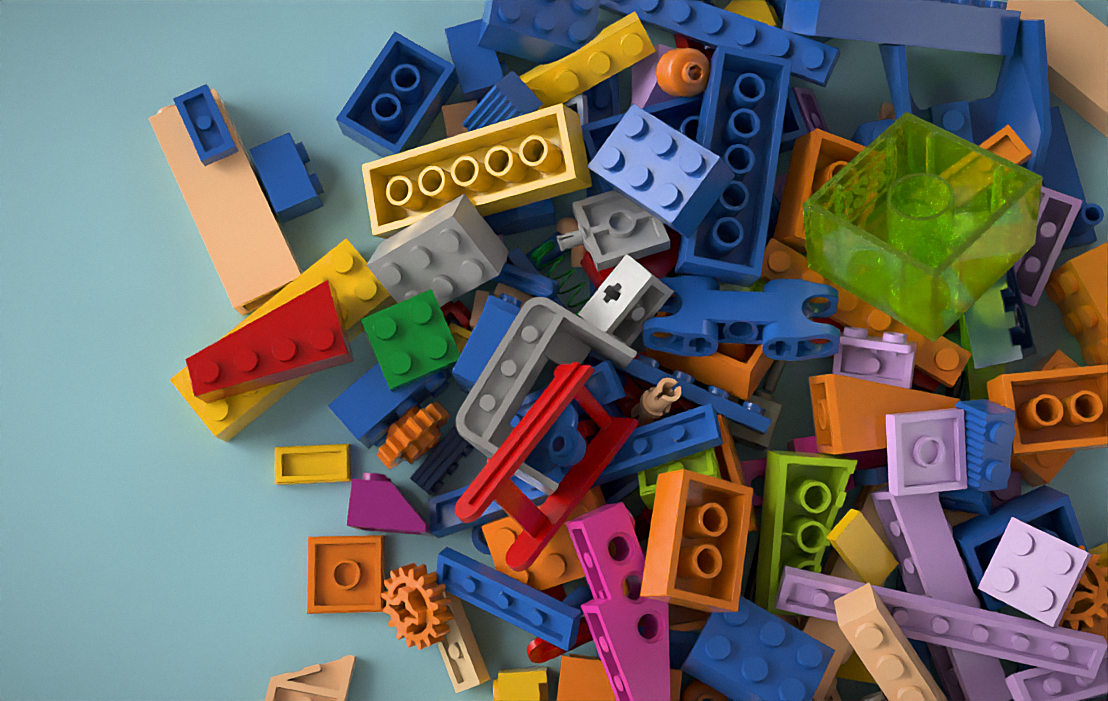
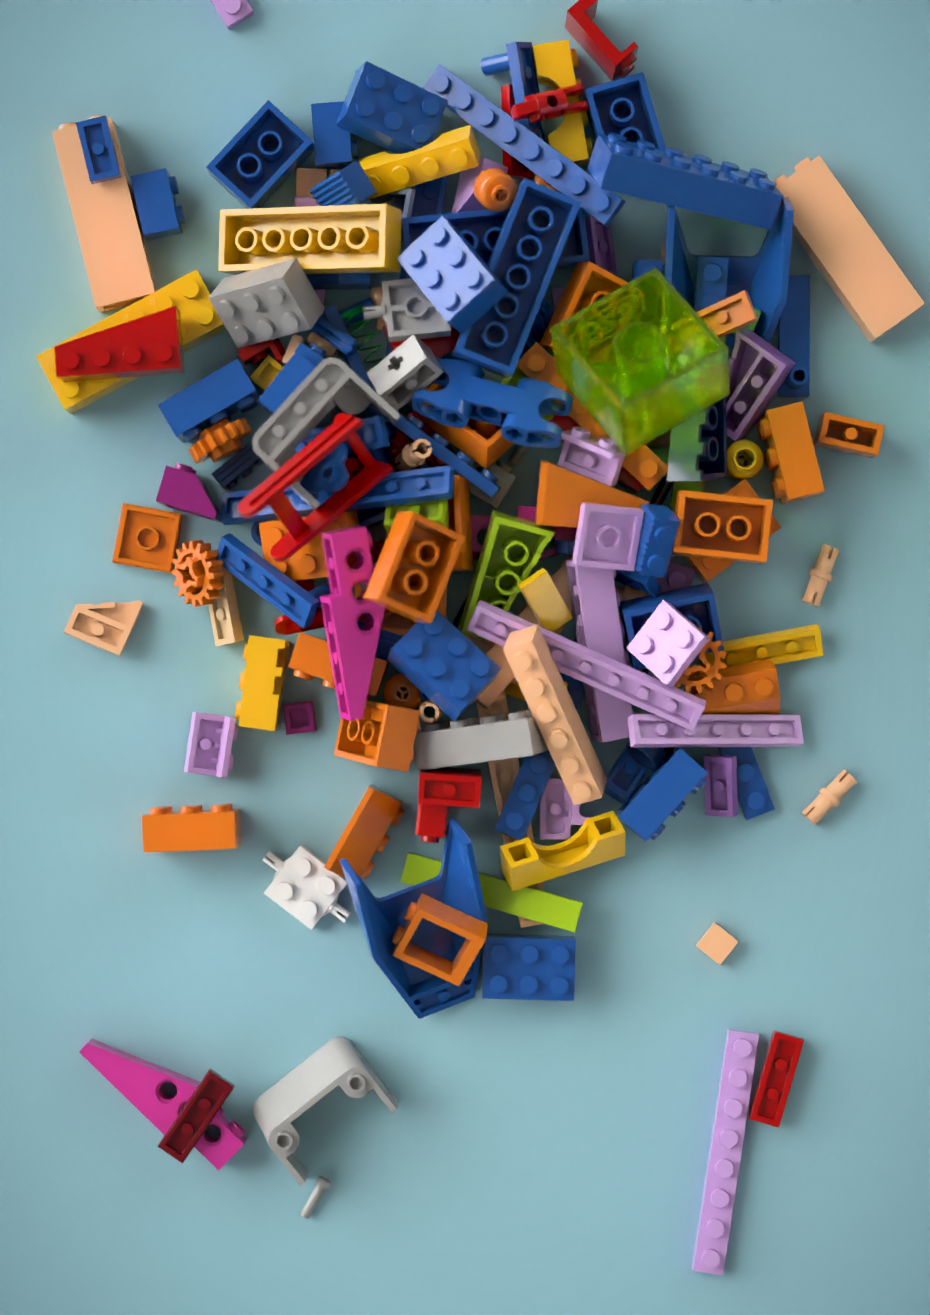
camera: 15 degrees right, 10 degrees up
yellow tile [275,444,352,485] -> none
green plate [360,289,460,392] -> none
none -> yellow head [727,440,764,481]

